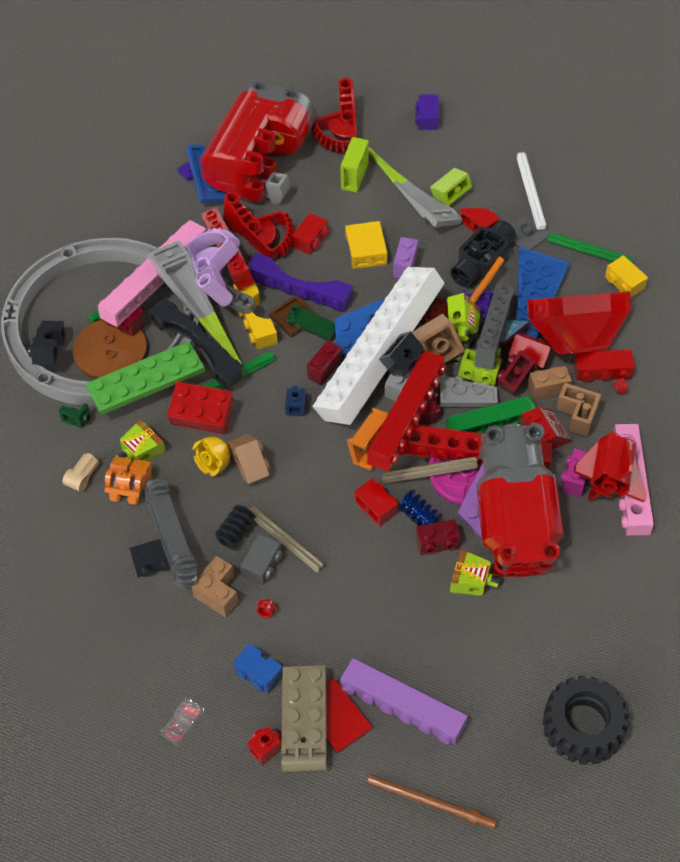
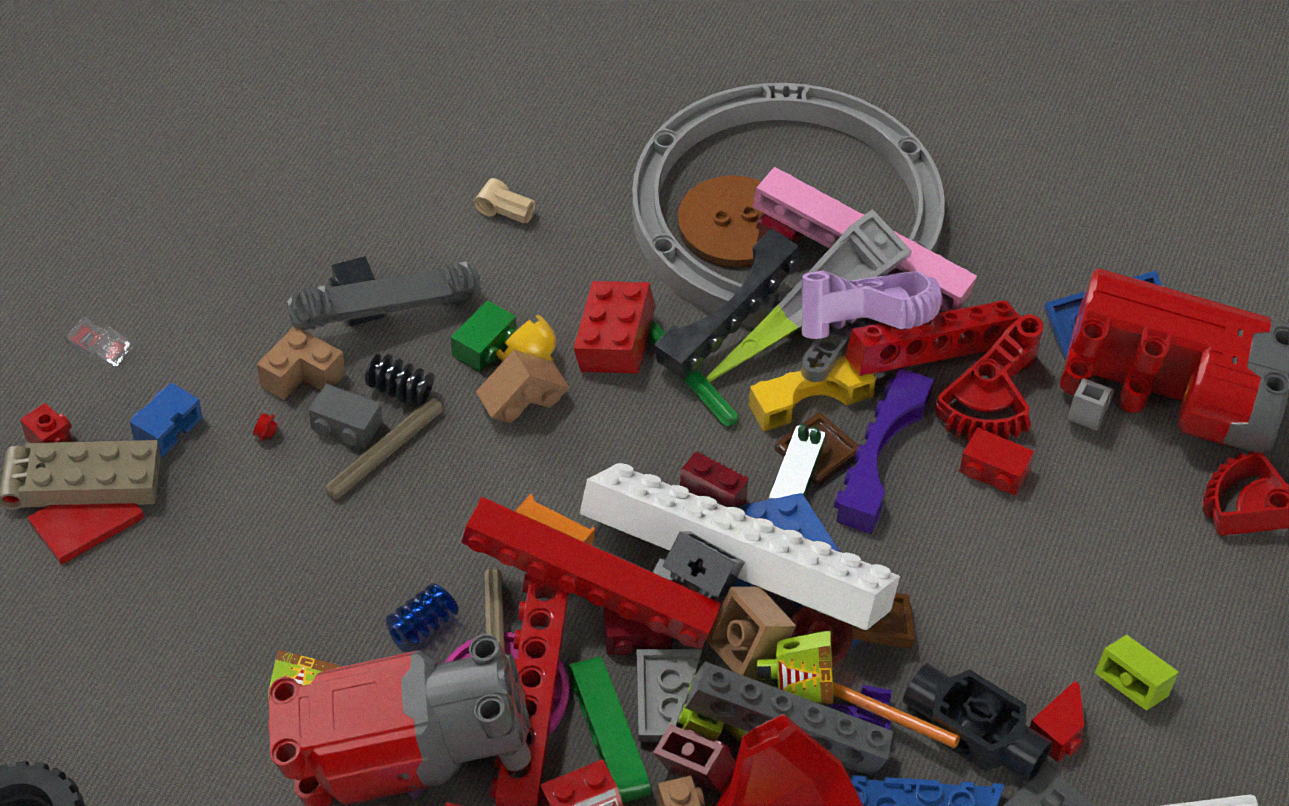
camera: 85 degrees right, 5 degrees down
black arch [28,321,66,365] -> none
dark green bracket [59,403,91,429] -> none
bright green plate [85,341,205,415] -> none
orange hips [105,456,152,505] -> none
lime torso [116,419,166,461] -> none
dark blue brick [285,386,307,416] -> none
lime window [340,137,369,193] -> none
medium lavender brick [340,658,468,746] -> none
yellow panel [345,221,387,269] -> none
red brick [354,478,398,527] -> none
light grey plate [369,147,463,227] -> none
medium lavender brick [393,237,418,278] -> none
dark red brick [415,519,460,556] -> none
none -> green brick [451,300,516,372]

